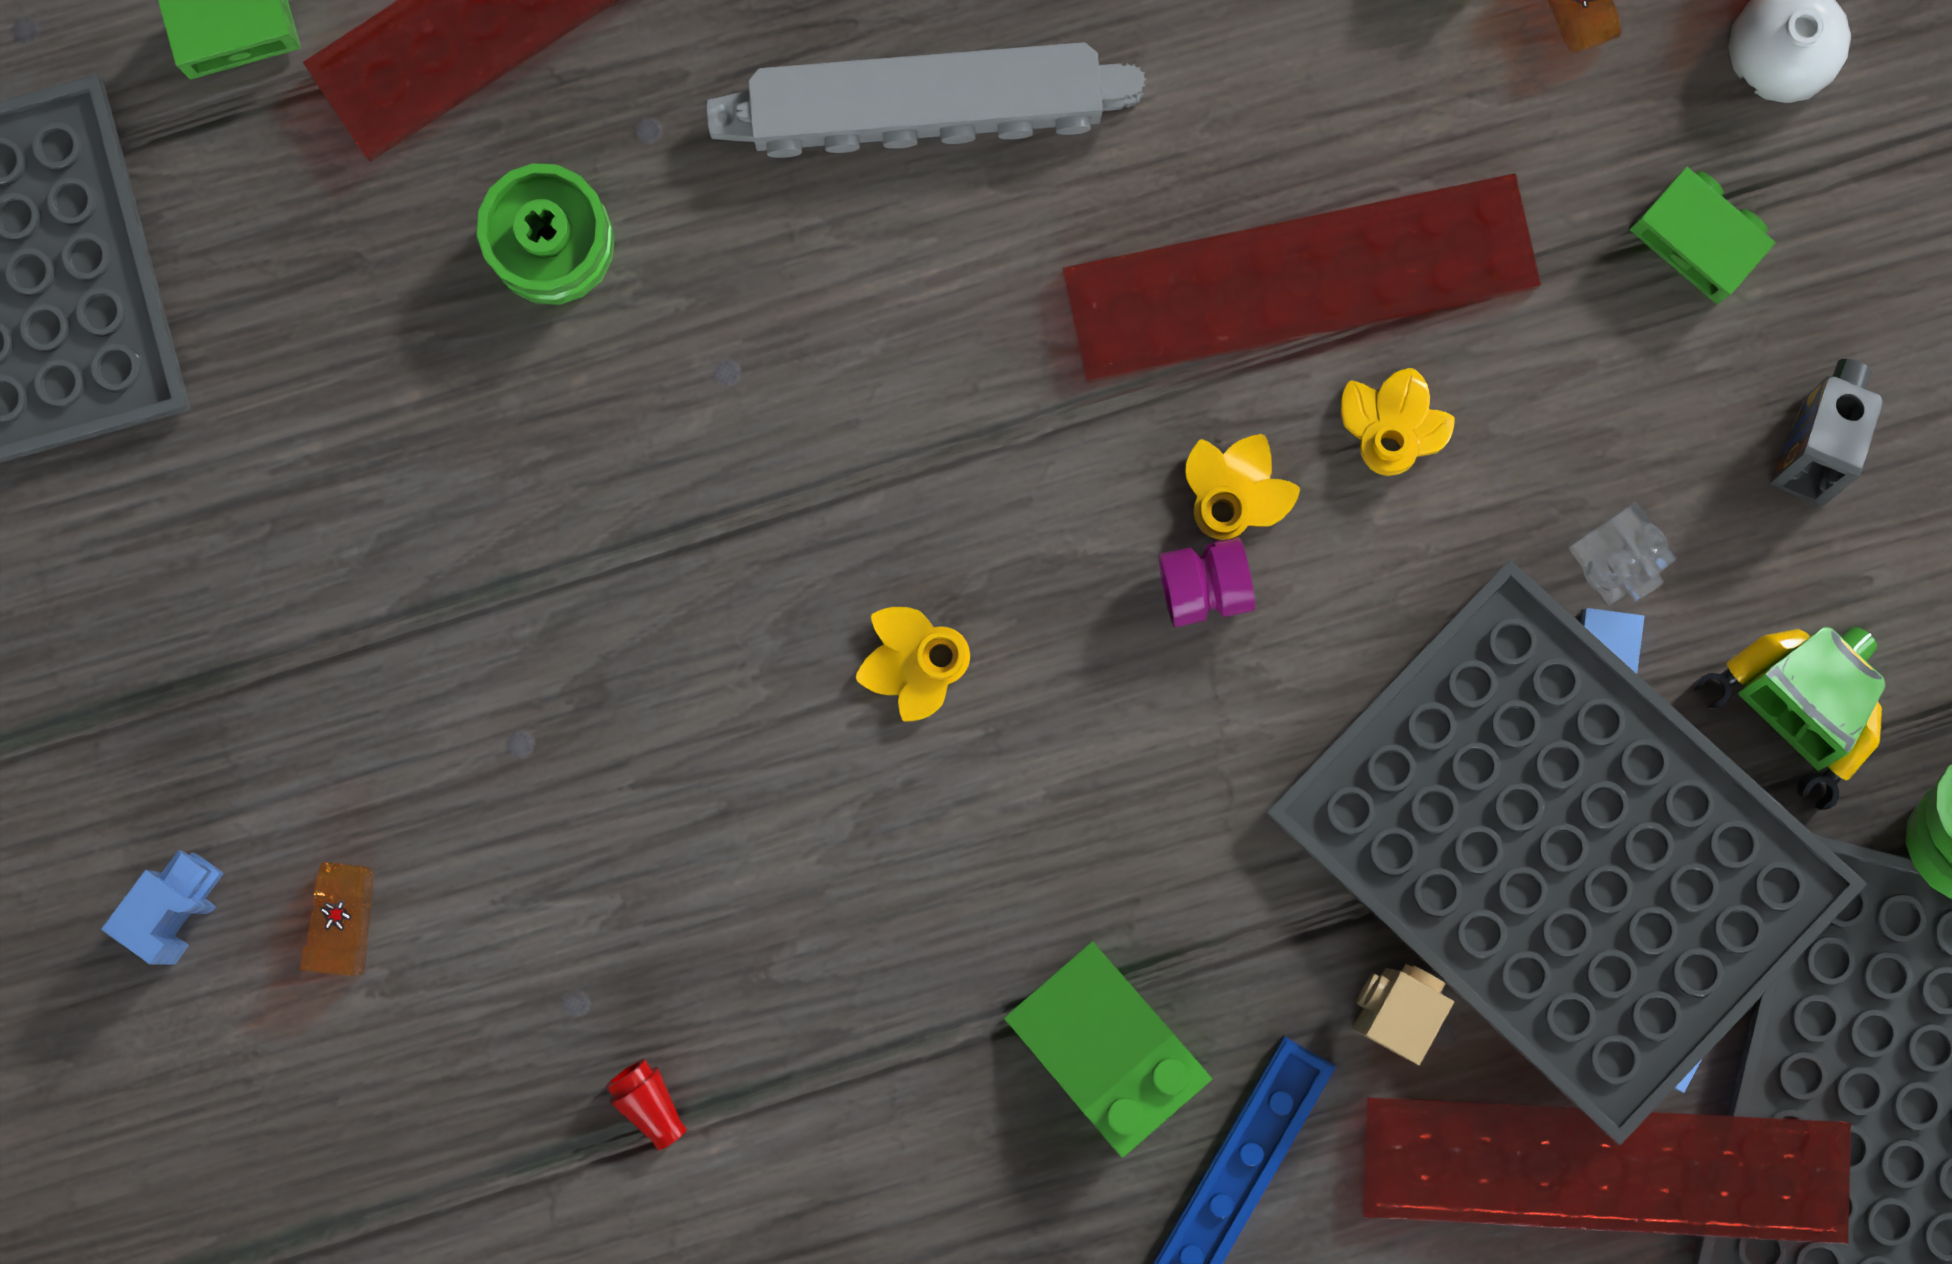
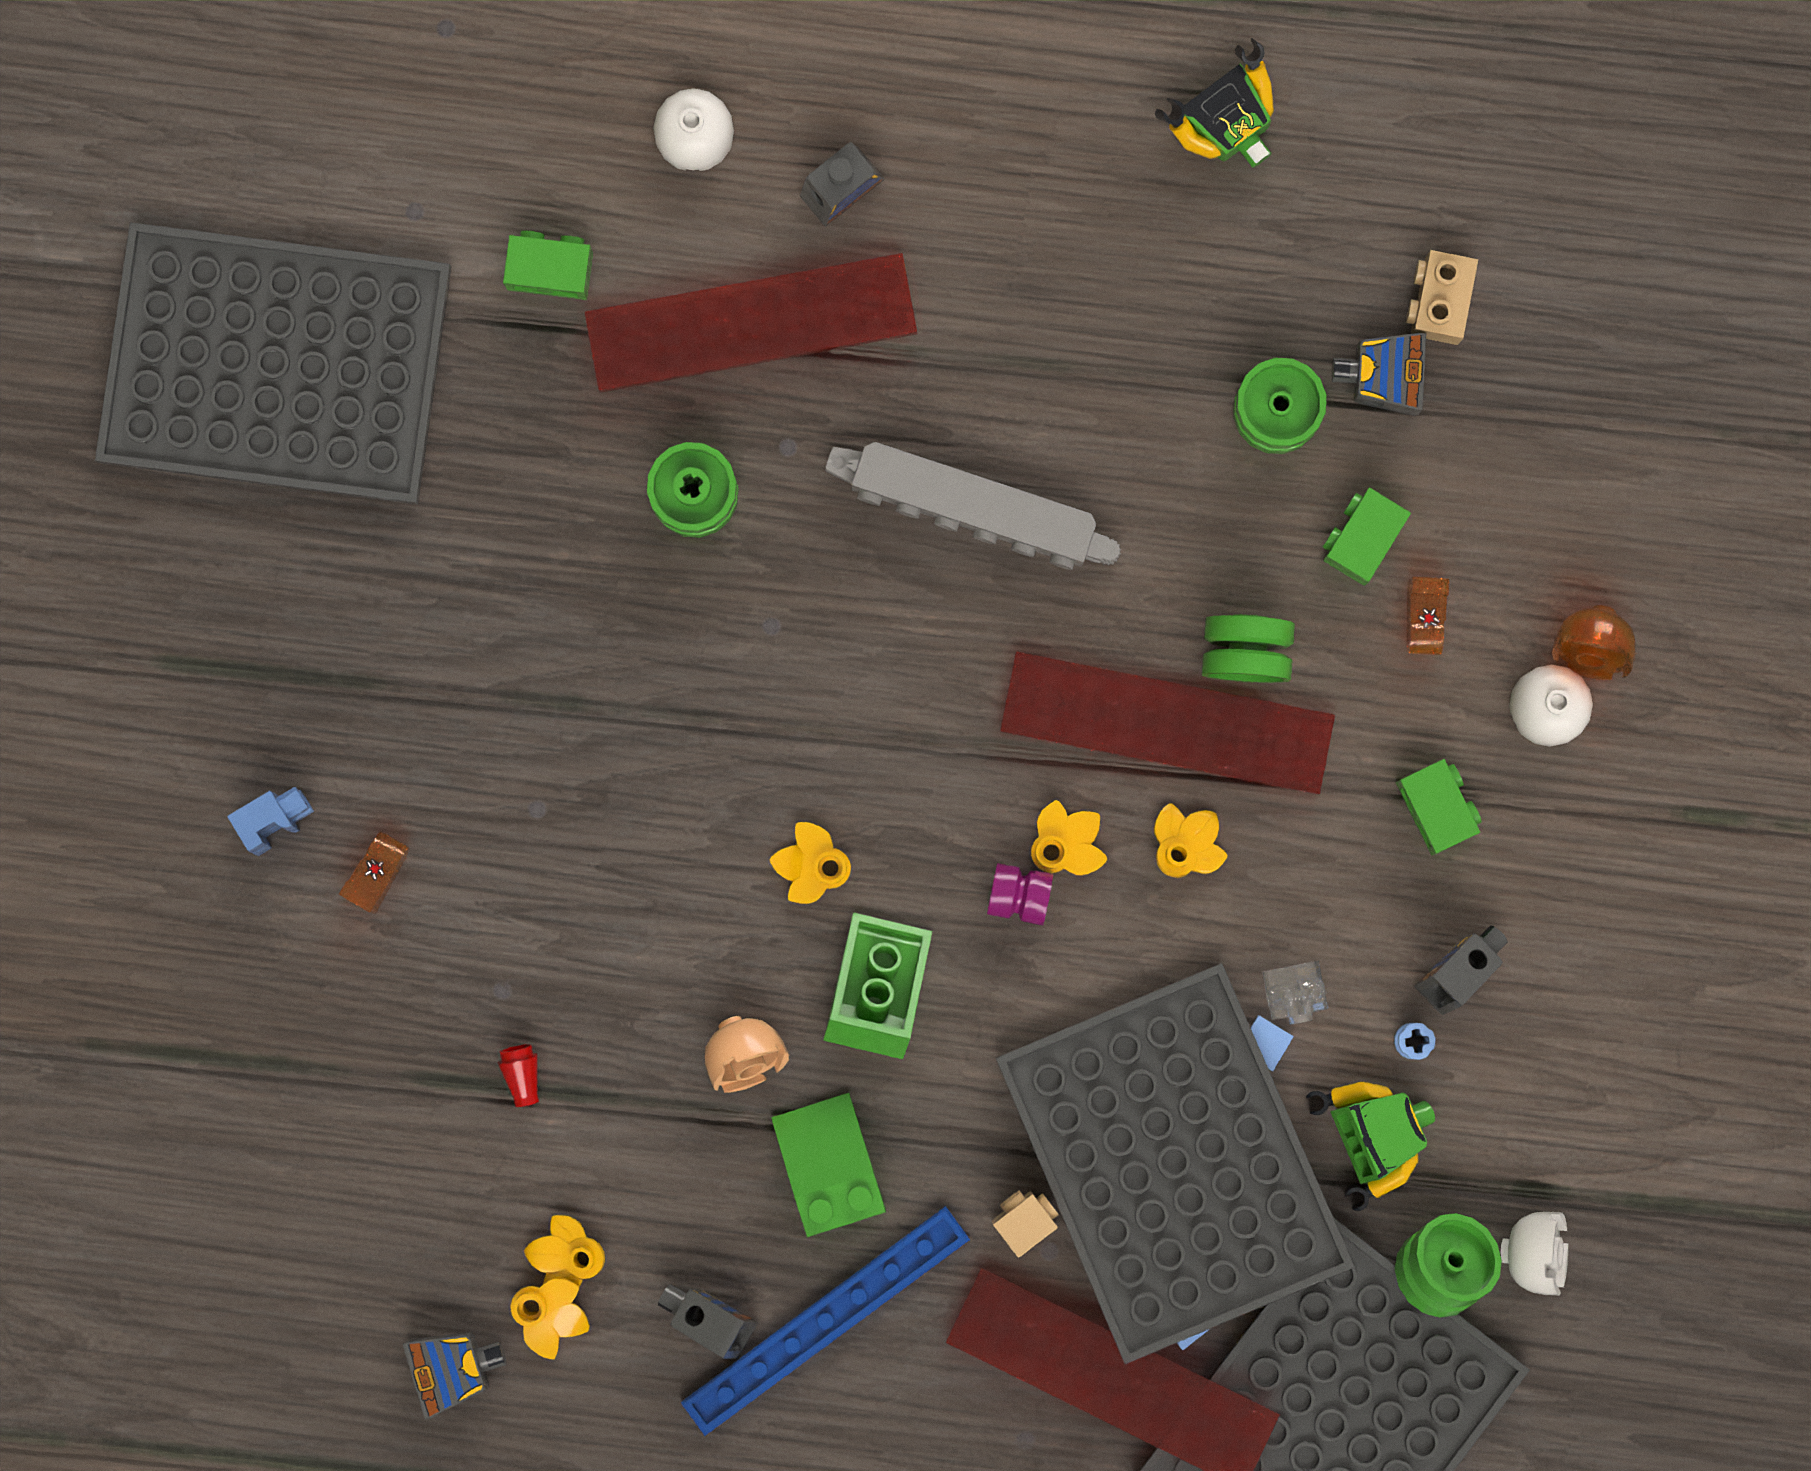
camera: 25 degrees right, 0 degrees up
none -> light nougat cylinder [705,1016,789,1093]
none -> bright green slope [823,912,932,1059]
none -> bright green wheel [1202,614,1295,683]
none -> light blue bush [1394,1023,1435,1060]

